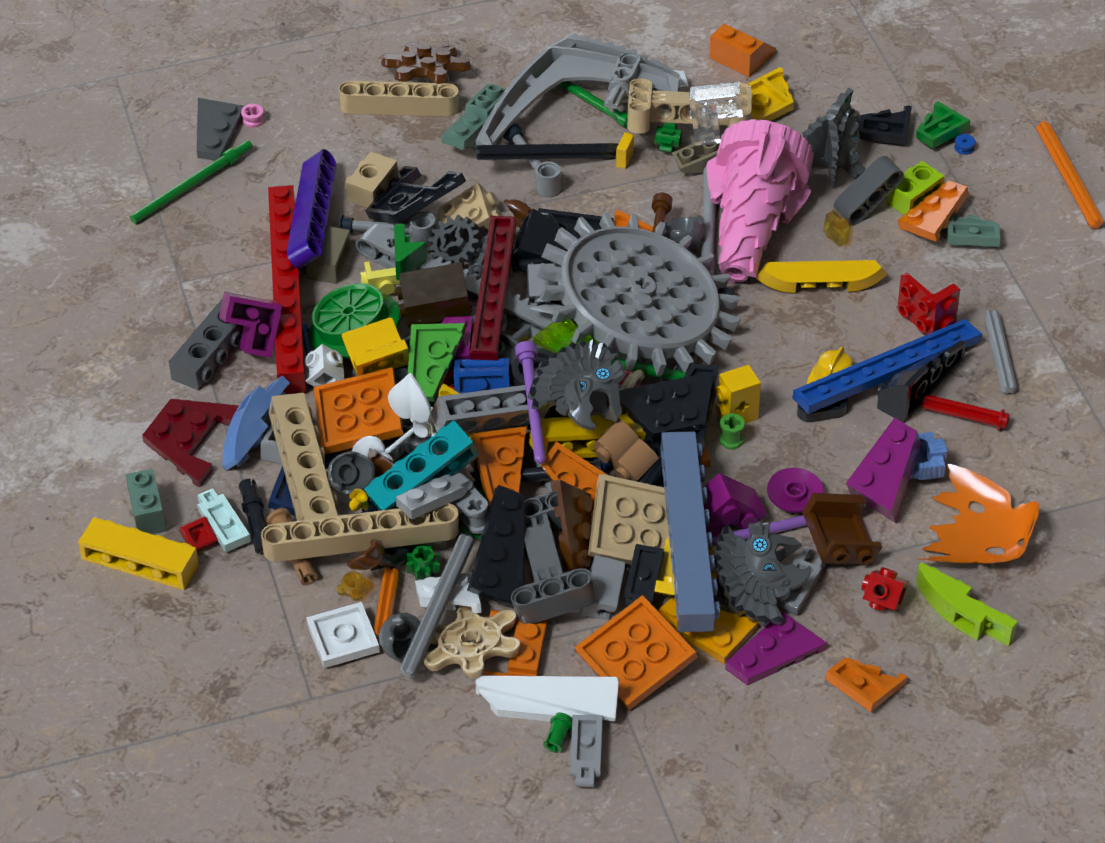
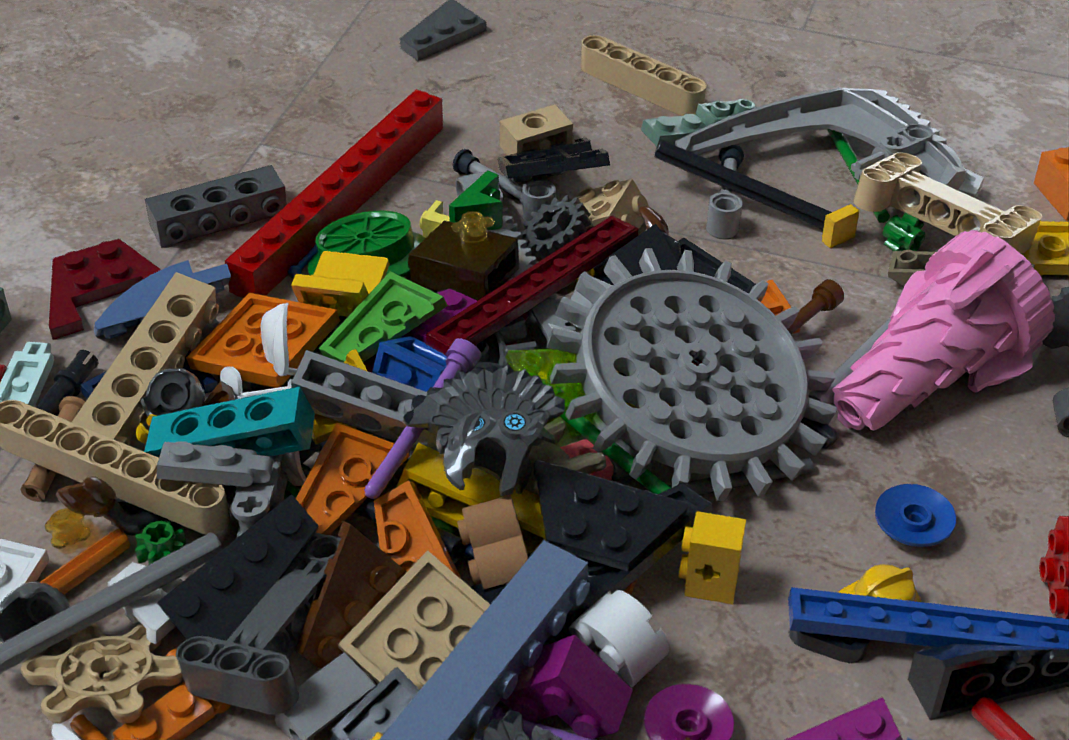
camera: 35 degrees right, 5 degrees down
green bar [130,140,253,224] -> none
magenta brick [219,291,282,358] -> none
bright pink bush [241,104,264,128] -> none
dark purple beam [287,149,336,269] -> none
dark tan brick [303,226,351,284] -> none
white brick [305,344,344,387] -> none
reddish brown plate [381,42,471,84] -> none
dark grey hair [664,215,704,251] -> none
clear brick [689,82,743,146] -> none
bright green bush [719,413,745,450] -> none
yellow brick [755,260,887,293] -> none
clear yellow plate [823,210,850,247] -> none
none -> clear yellow plate [452,212,494,243]
none -> white brick [569,590,669,688]
none -> blue dish [875,484,956,547]

